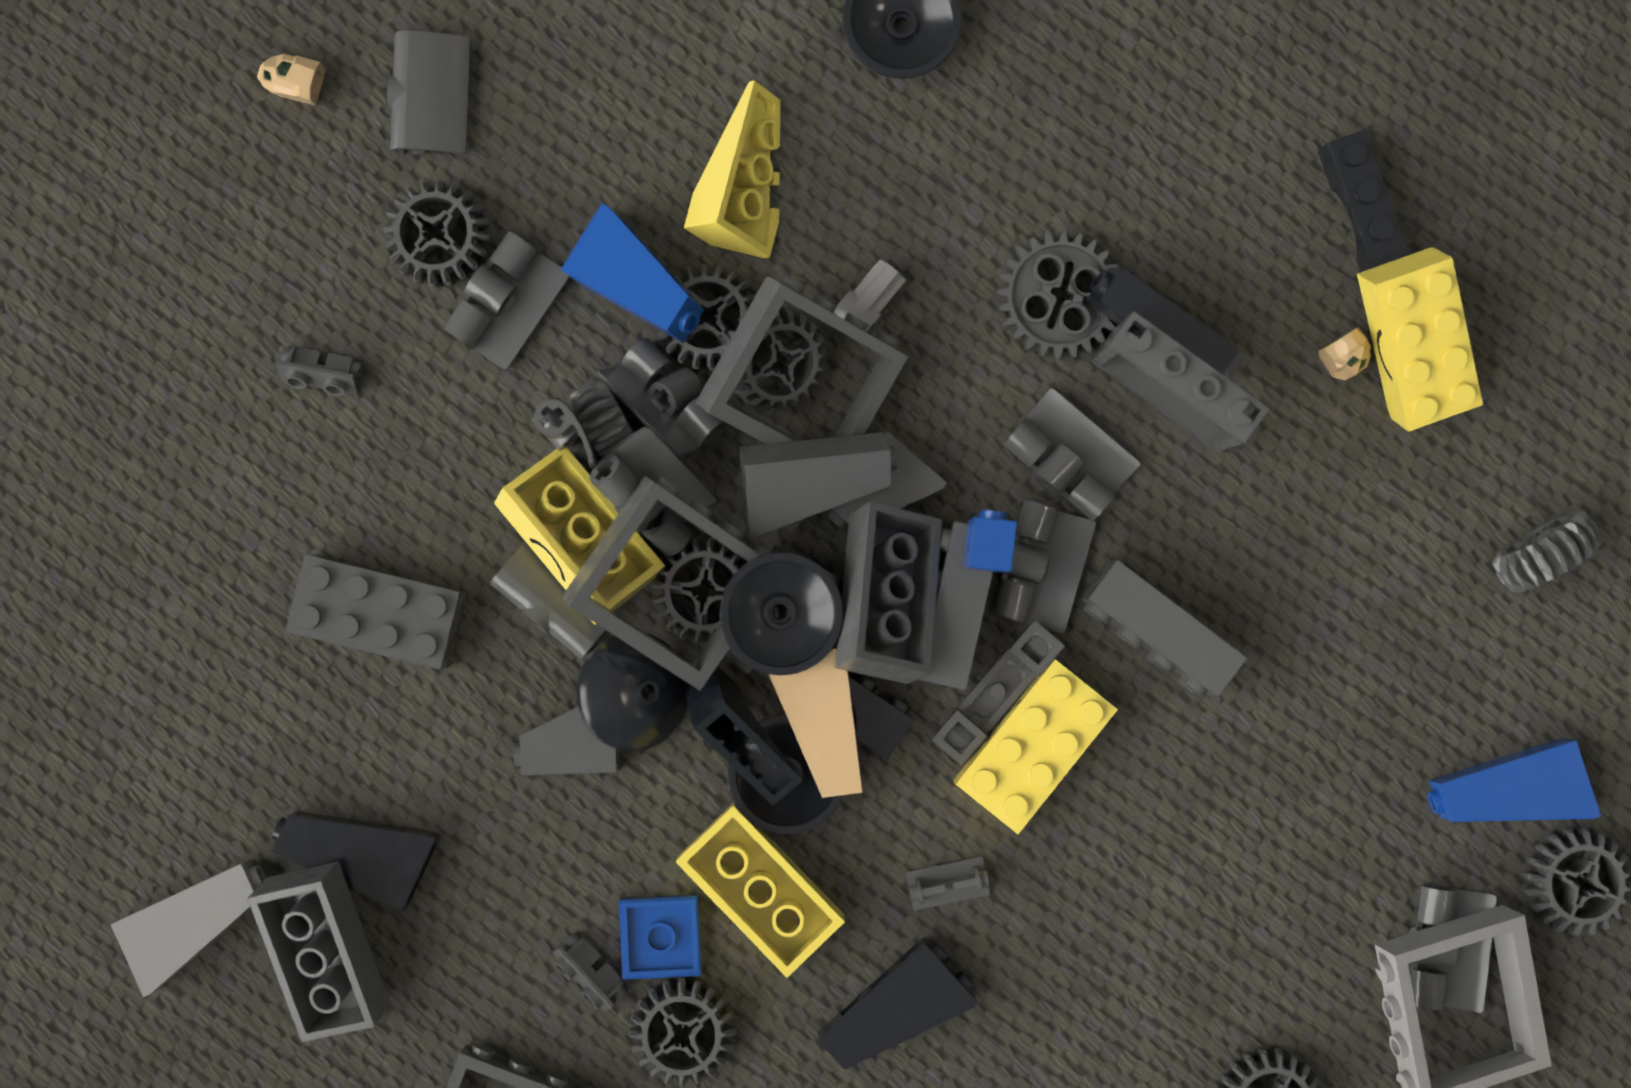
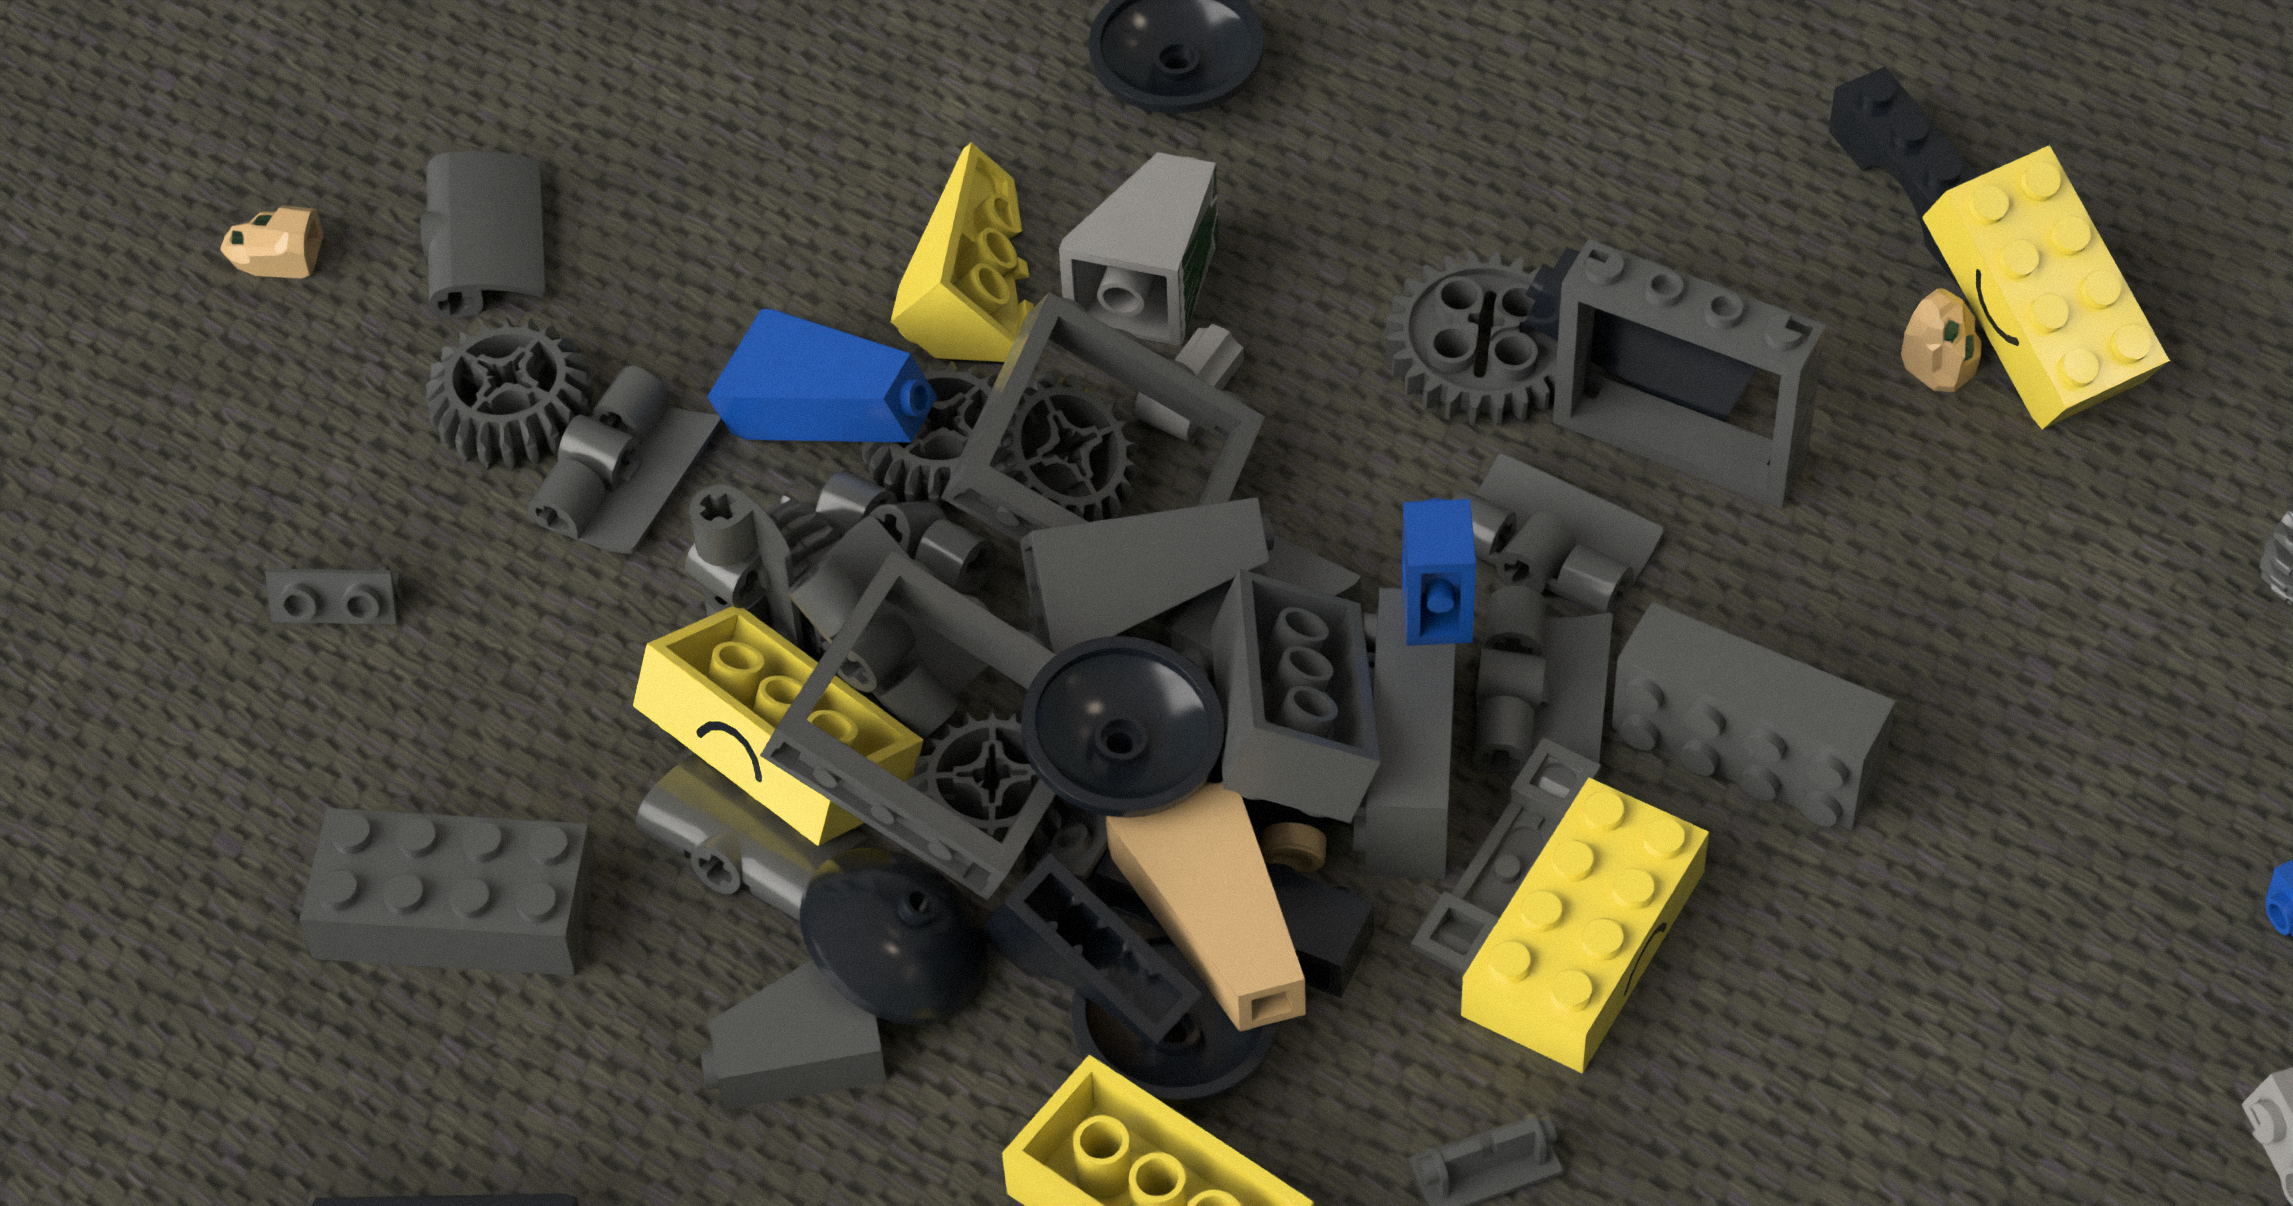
camera: 10 degrees left, 35 degrees down
none -> light grey slope [1059,152,1219,346]

